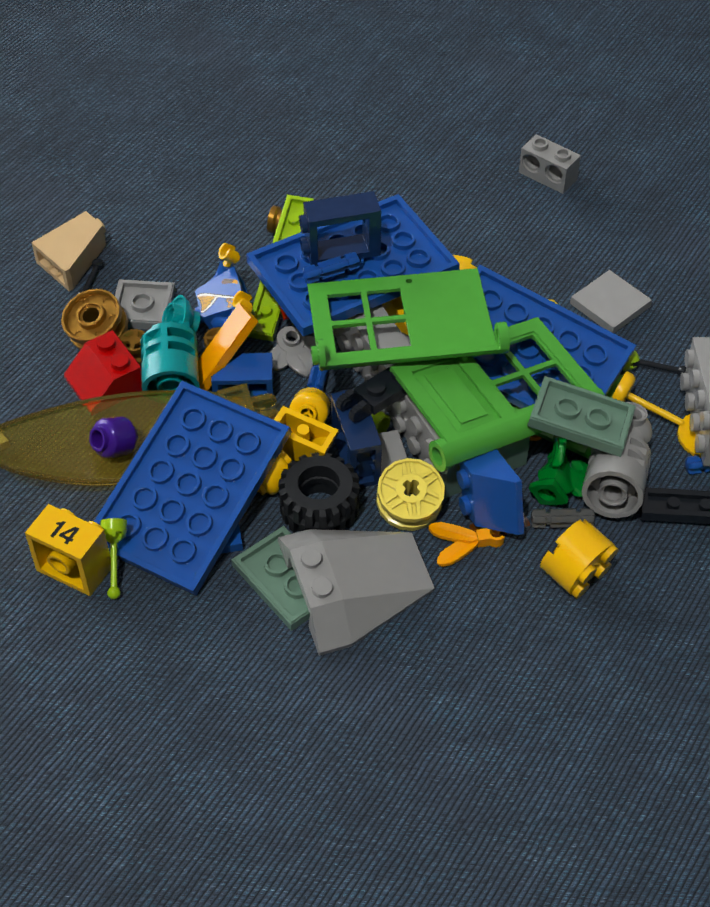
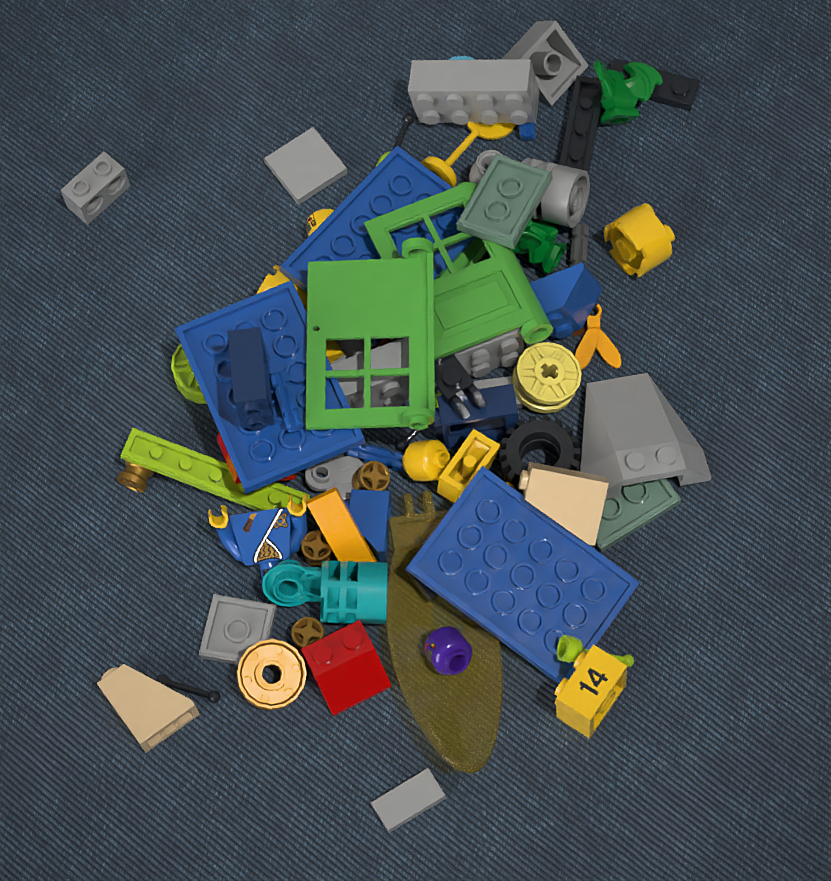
camera: 75 degrees left, 15 degrees up
none -> pearl gold wheel [352,461,390,491]
none -> tan slope [519,462,609,546]

